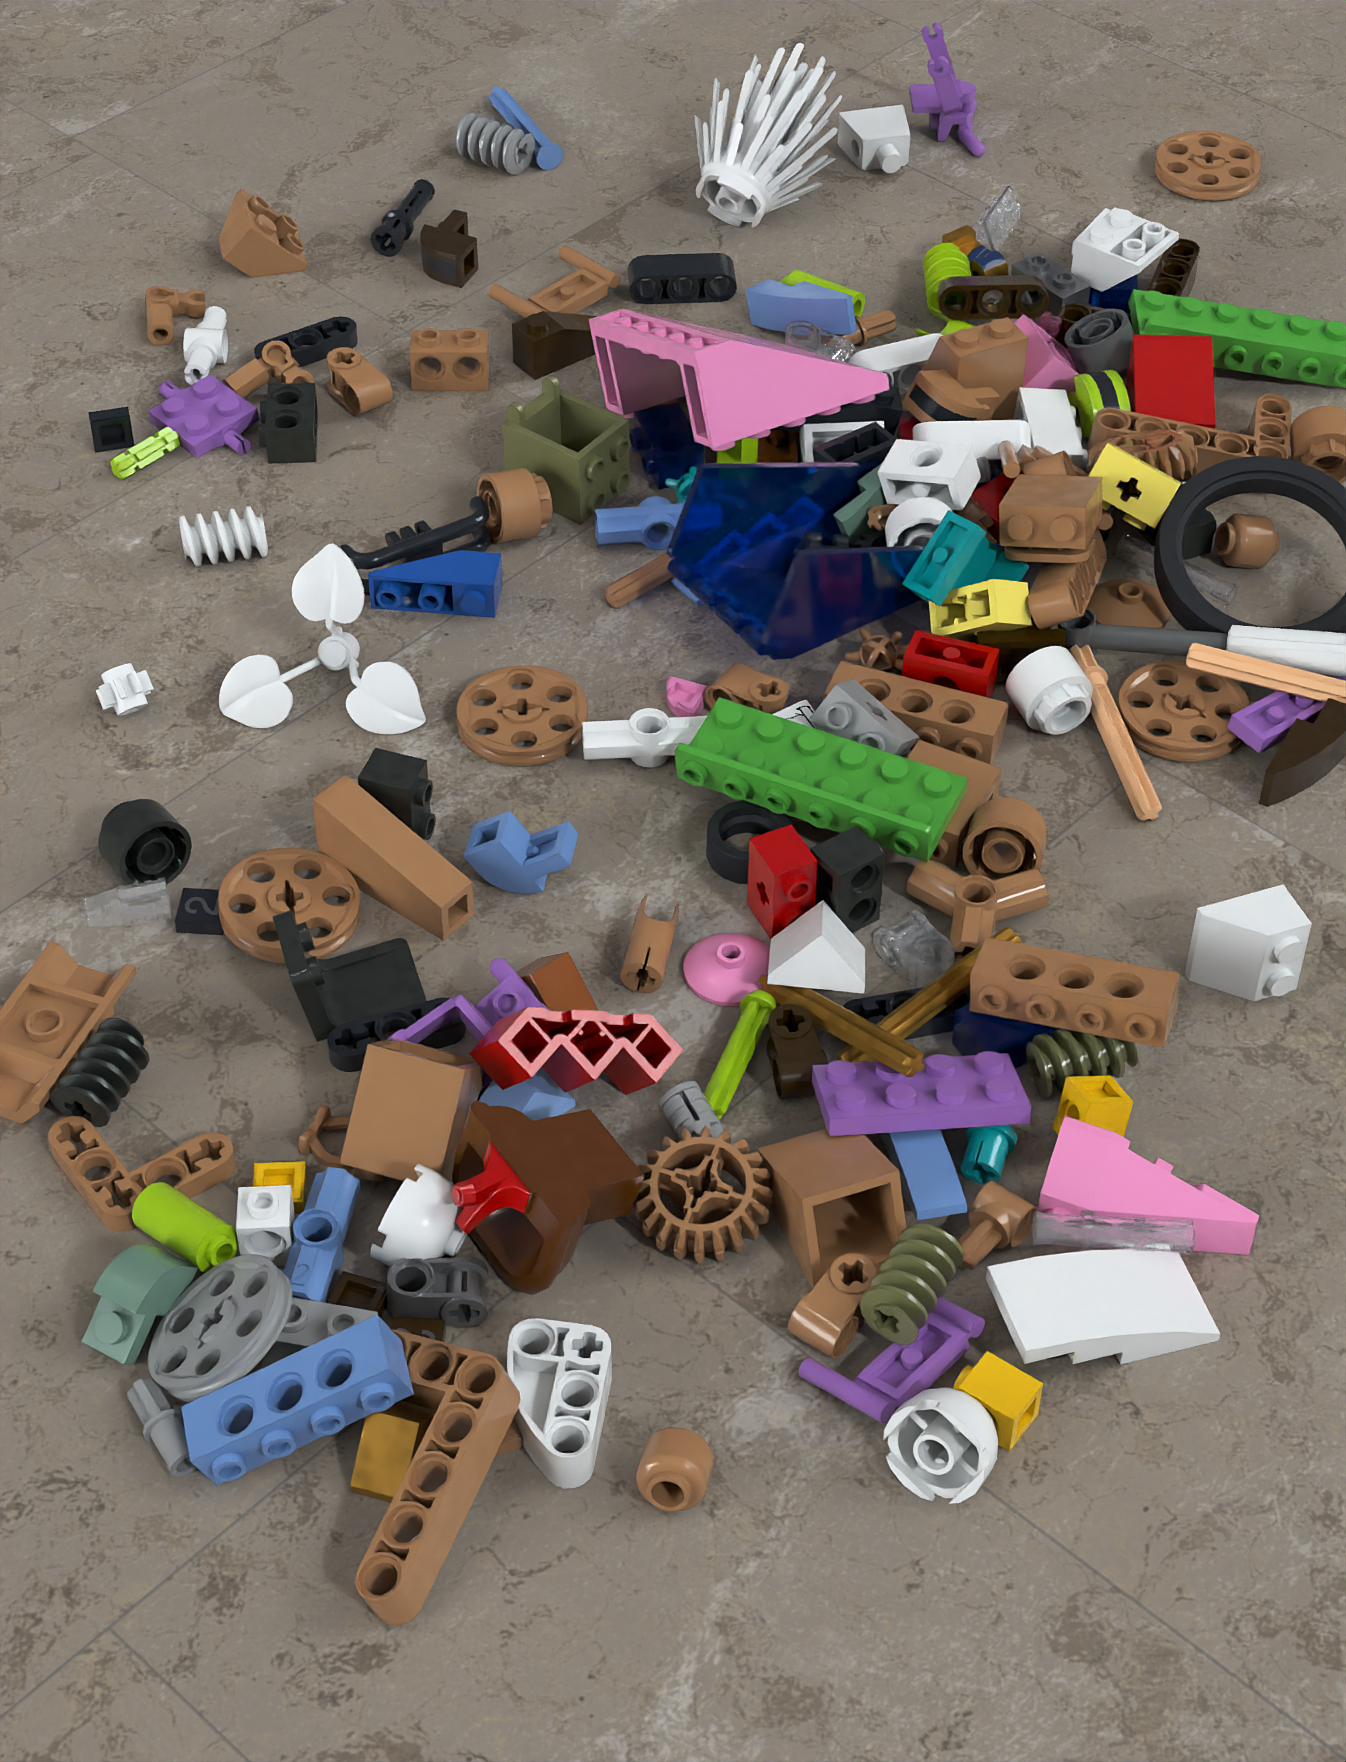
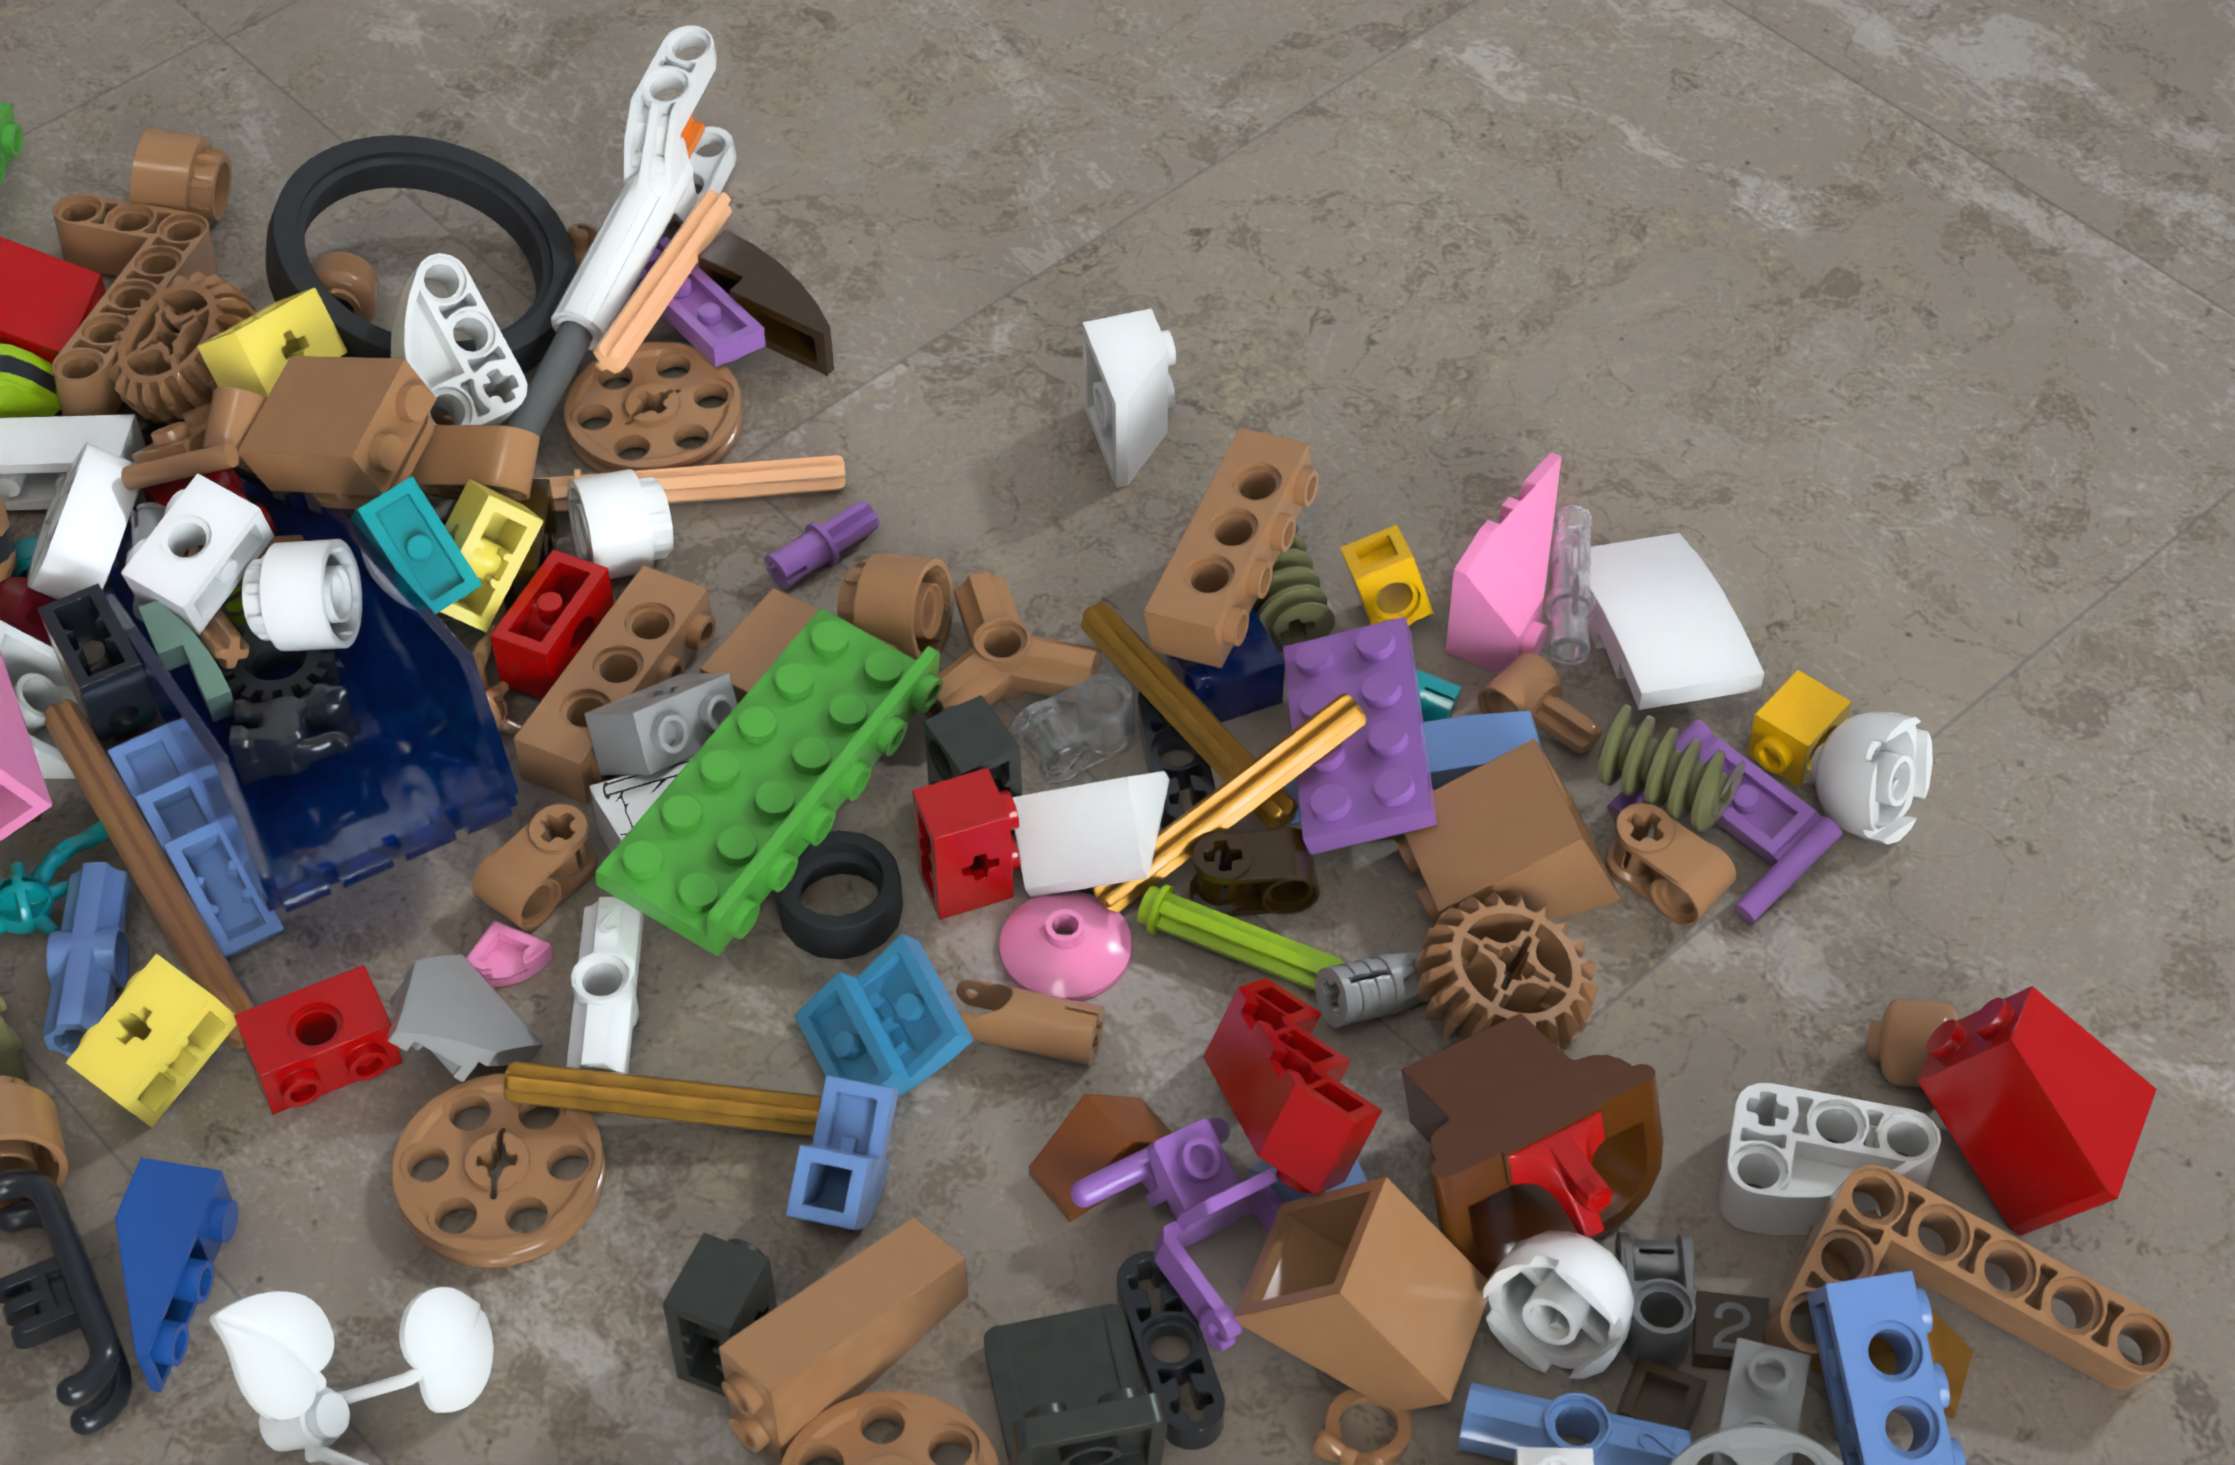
camera: 85 degrees left, 5 degrees up
none -> light yellow brick [66,954,237,1128]
none -> red brick [234,965,403,1115]
none -> light grey slope [388,954,543,1082]
none -> white beam [391,253,527,425]
none -> pearl gold axle [503,1061,822,1137]
none -> medium lavender axle [764,501,879,590]
none -> dark azure slope [794,934,974,1097]
none -> red slope [1918,986,2157,1236]

